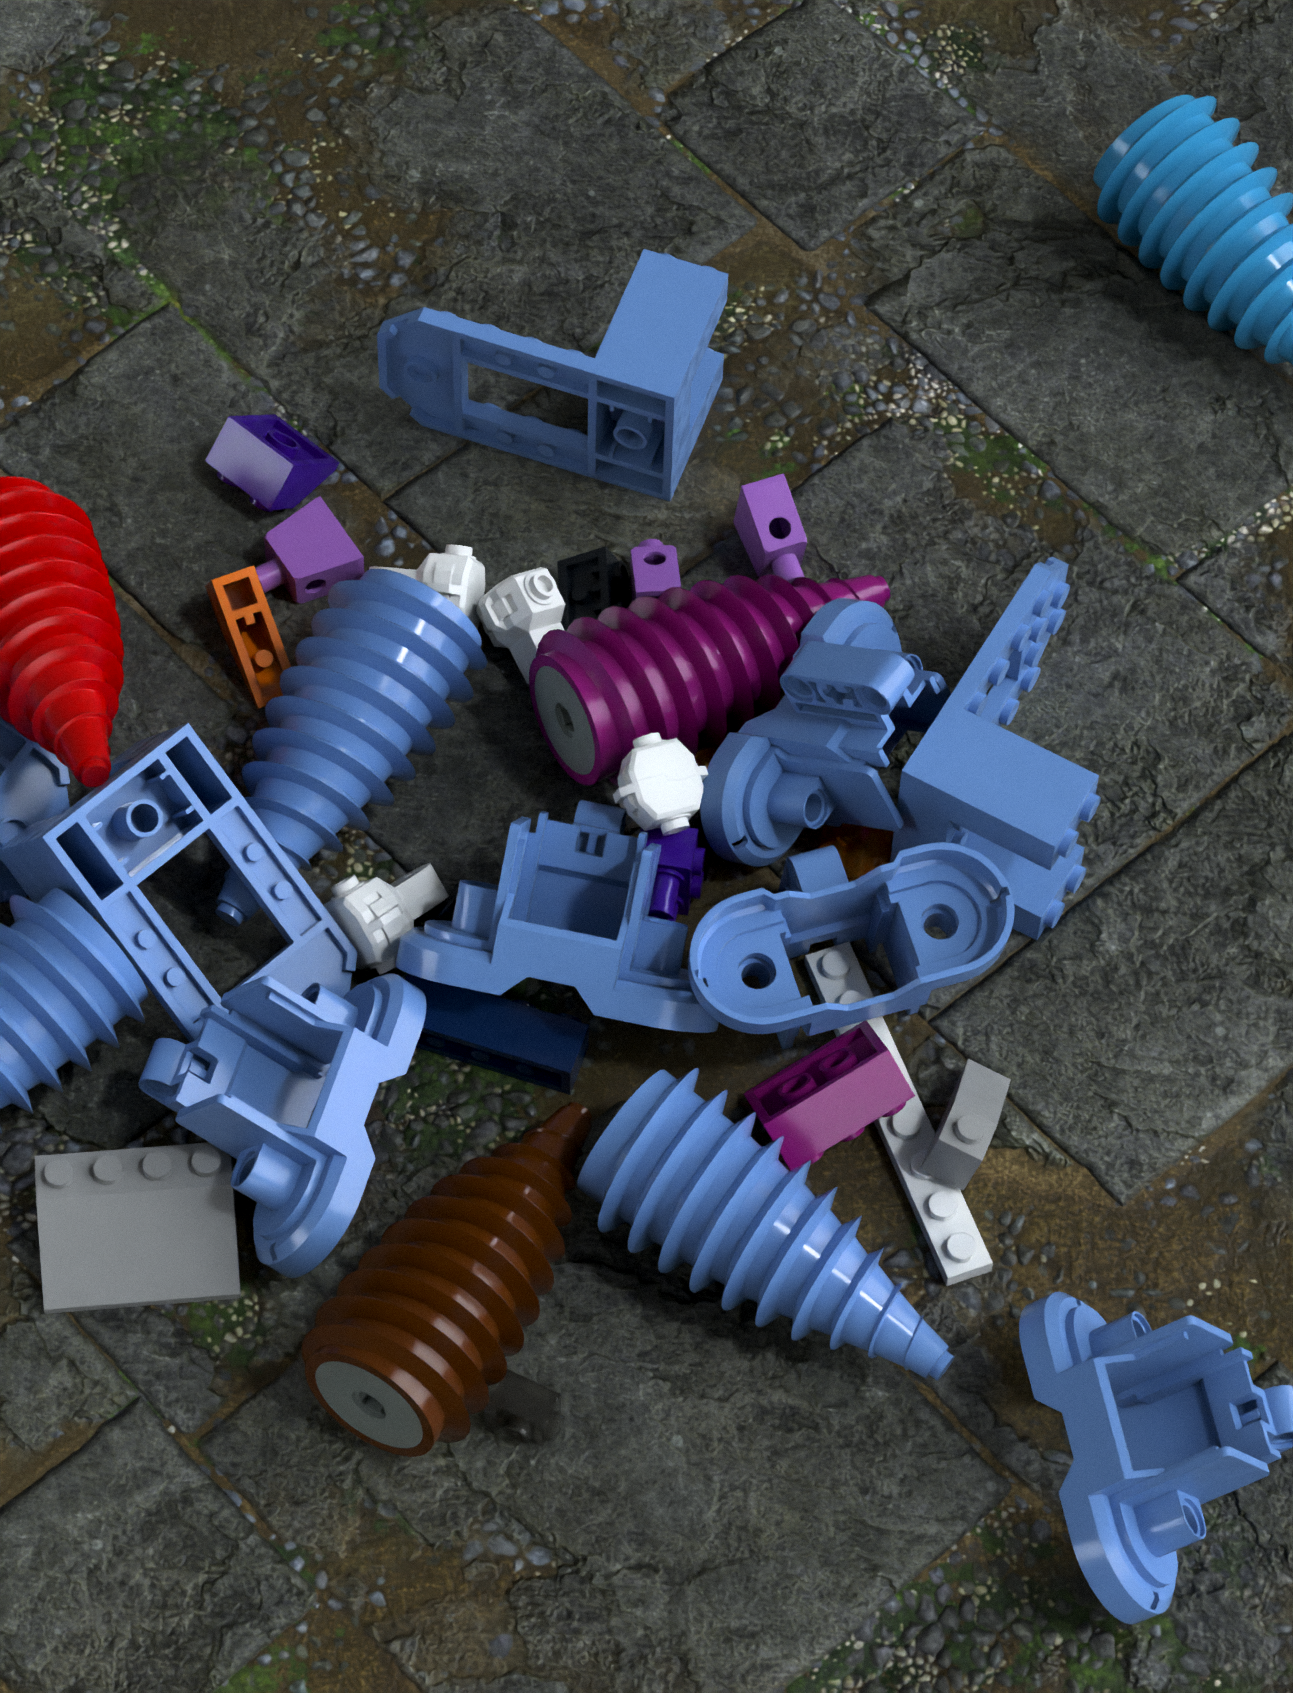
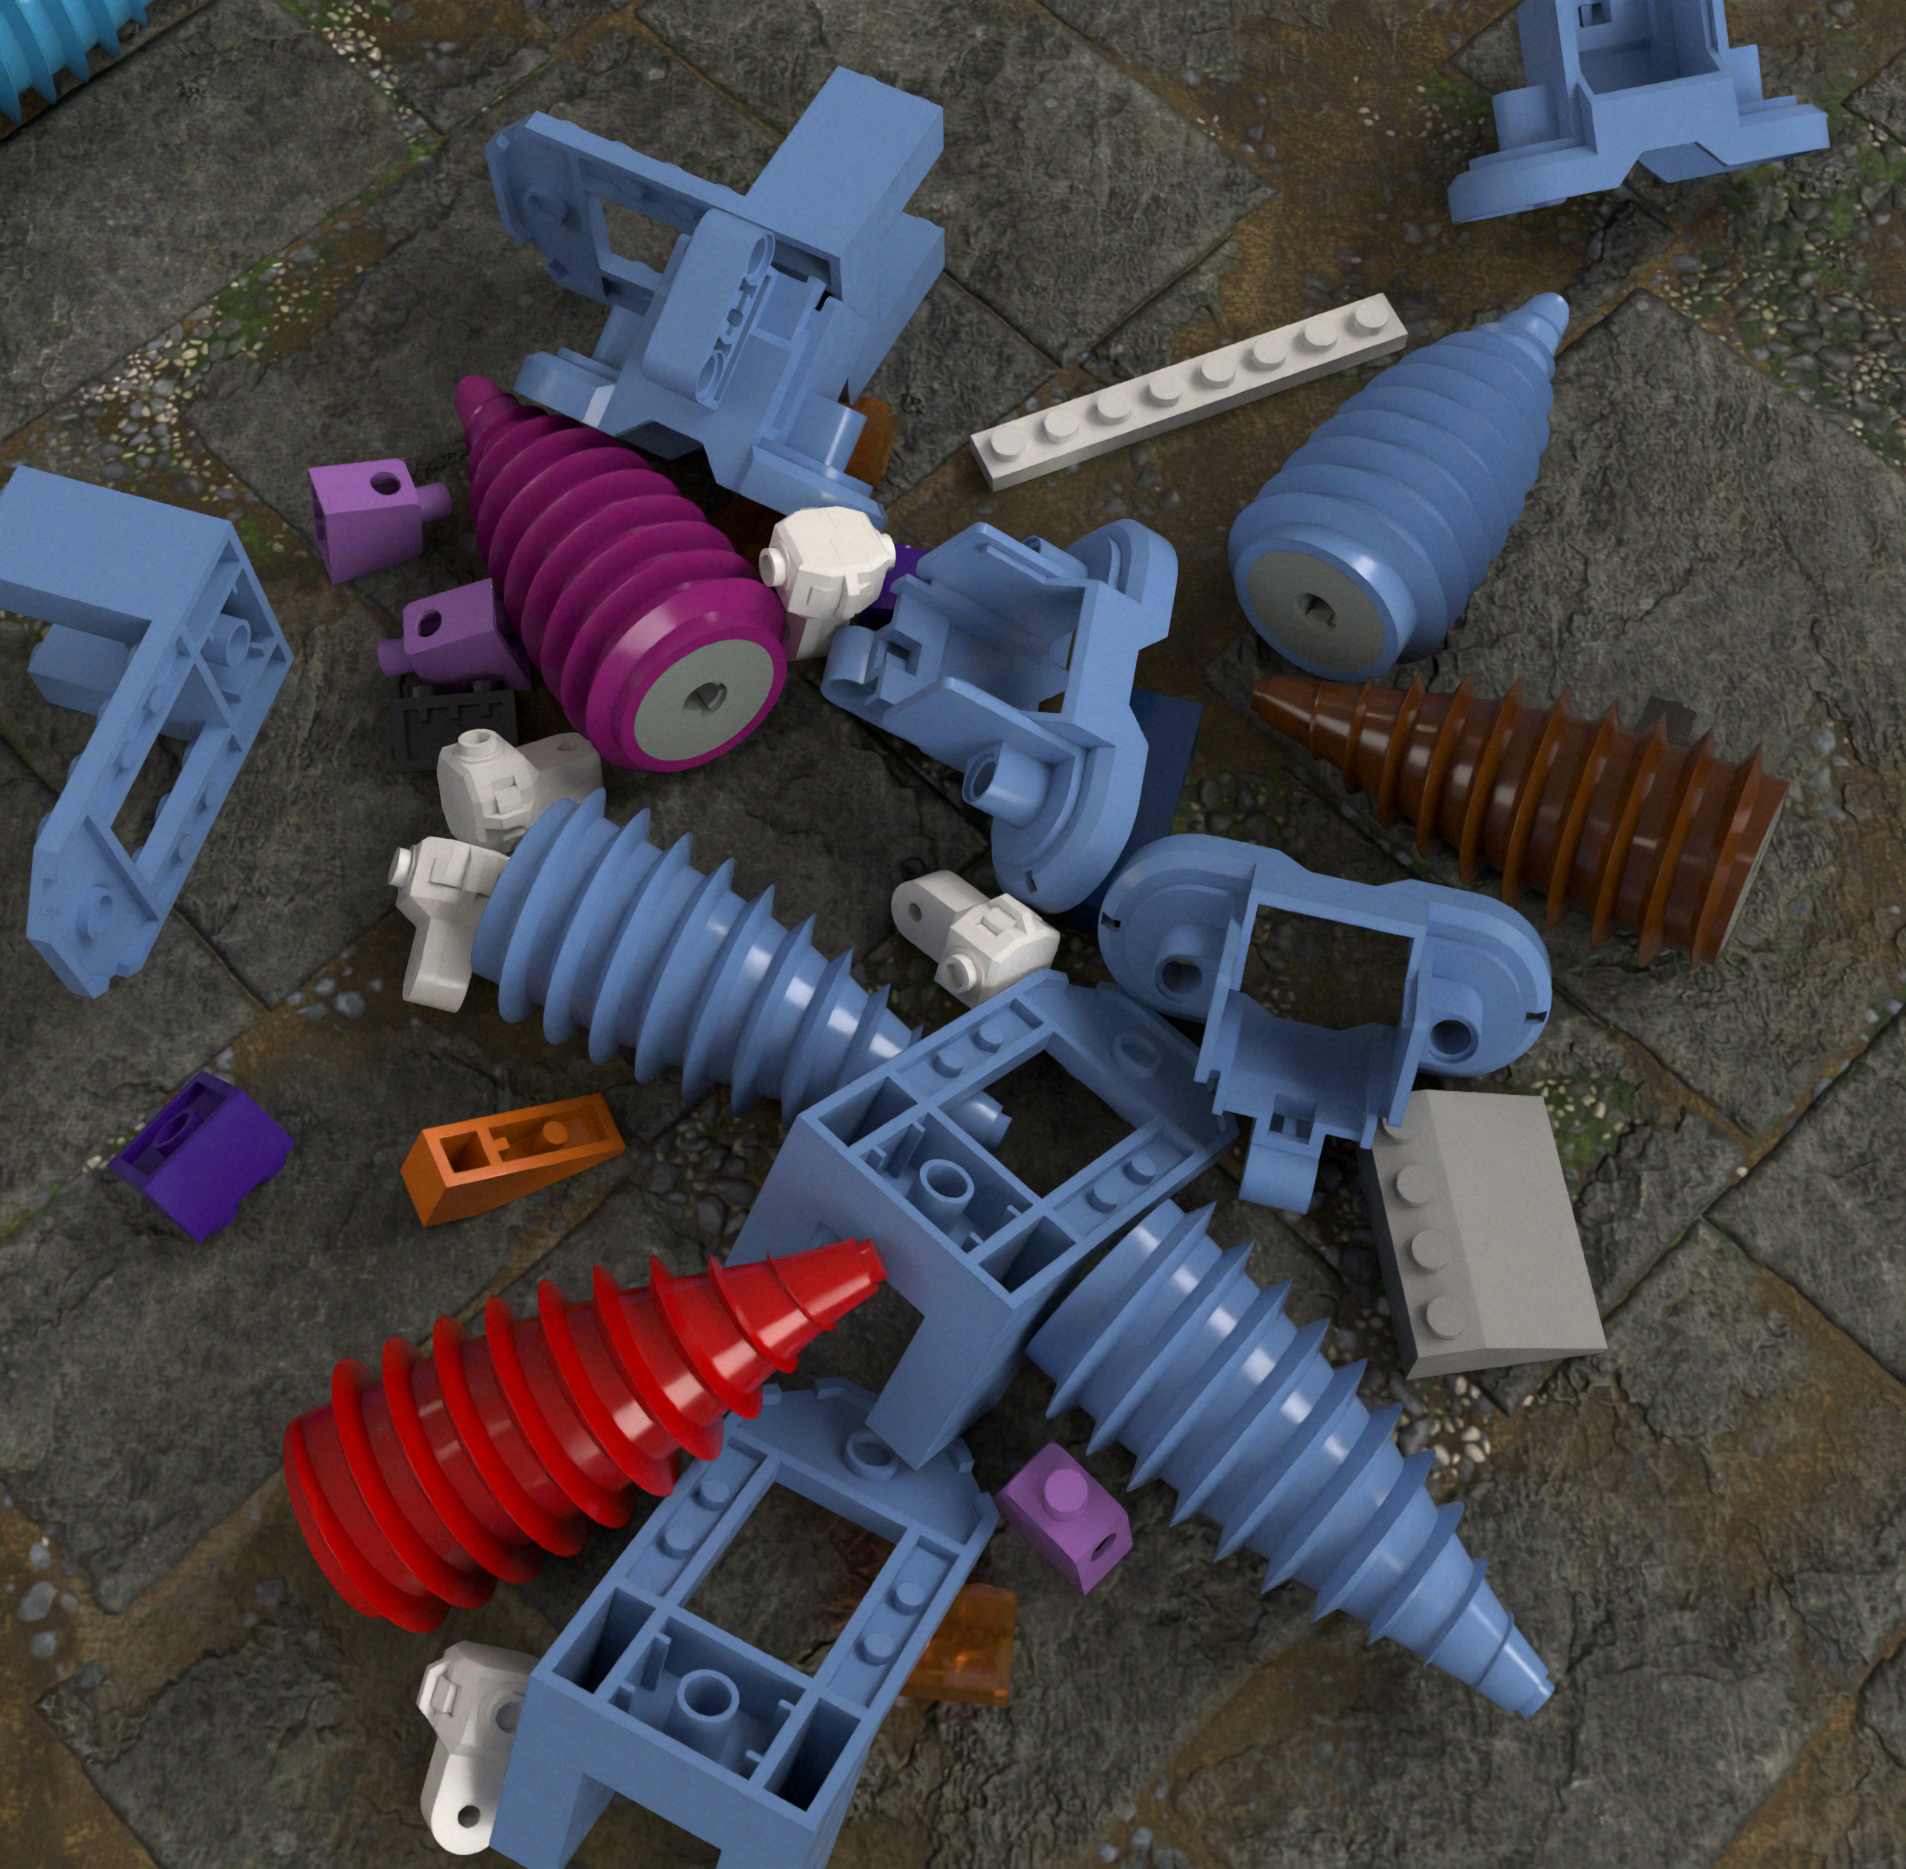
camera: 90 degrees left, 5 degrees up
medium lavender torso [255,496,365,604] -> none
medium blue piece [688,842,1015,1049] -> none
magenta slope [743,1021,915,1171] -> none
light grey slope [920,1059,1011,1190] -> none

